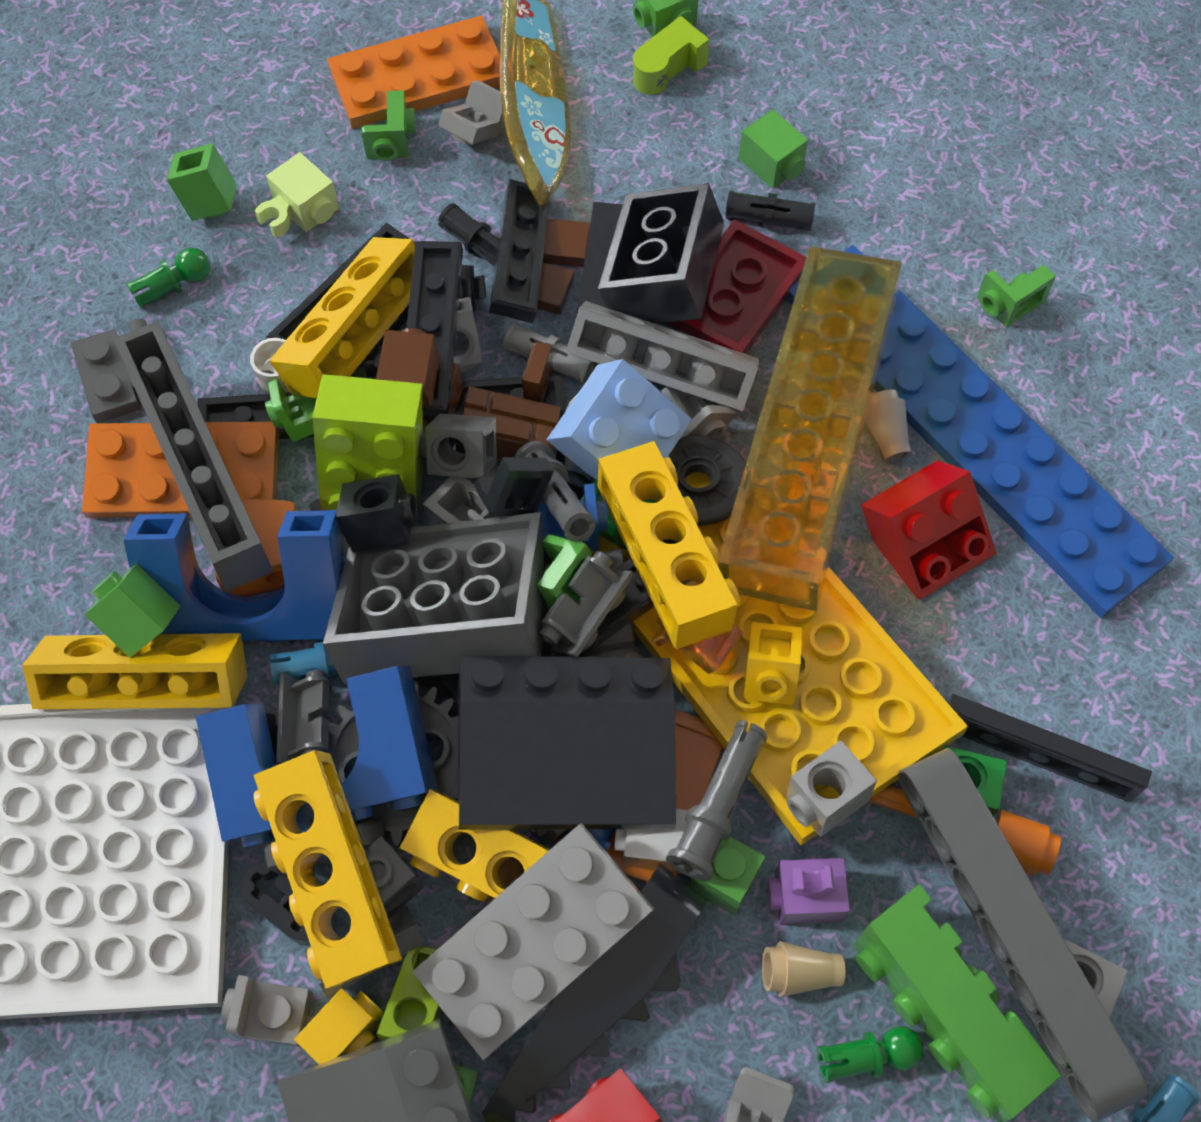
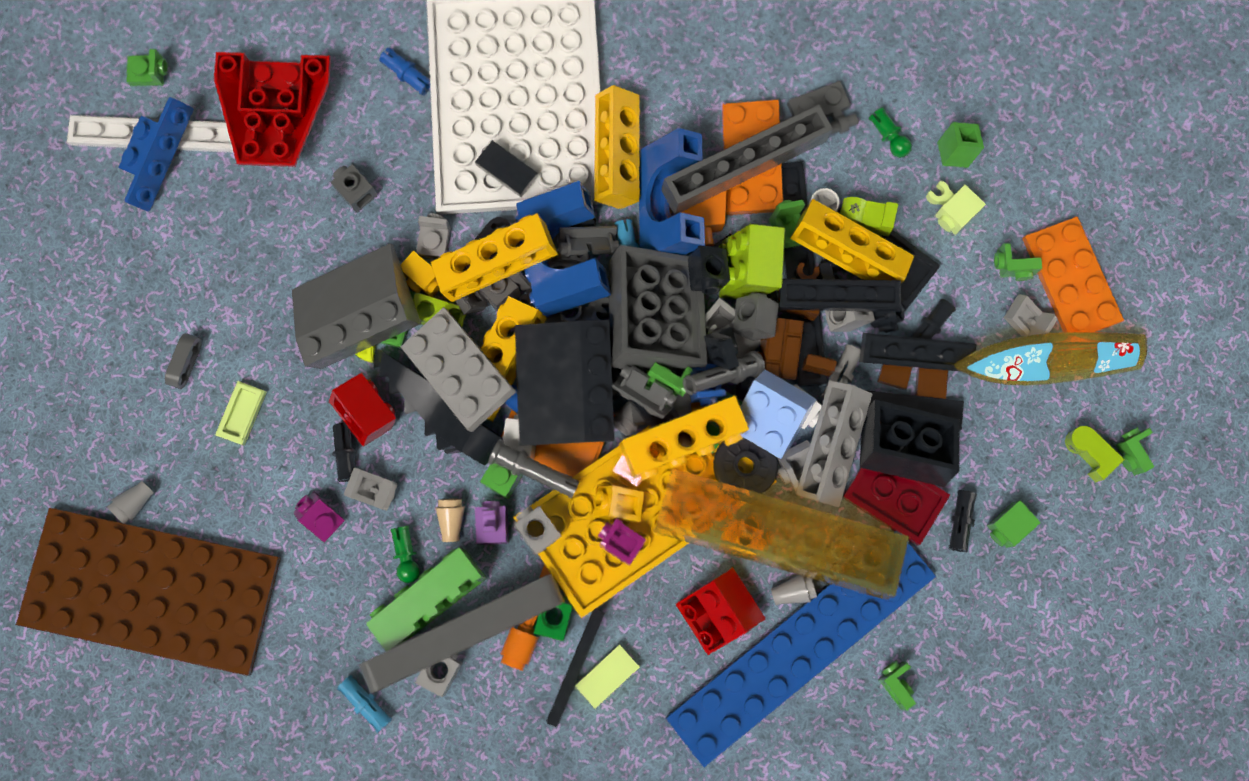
camera: 90 degrees right, 15 degrees up
bright green brick [84,563,181,658] -> none
reddish brown brick [376,328,440,409] -> none
none -> black tile [475,140,538,197]
none -> yellowish green tile [575,644,640,708]
none -> magenta bracket [598,518,646,566]
none -> lime leg [840,197,898,236]

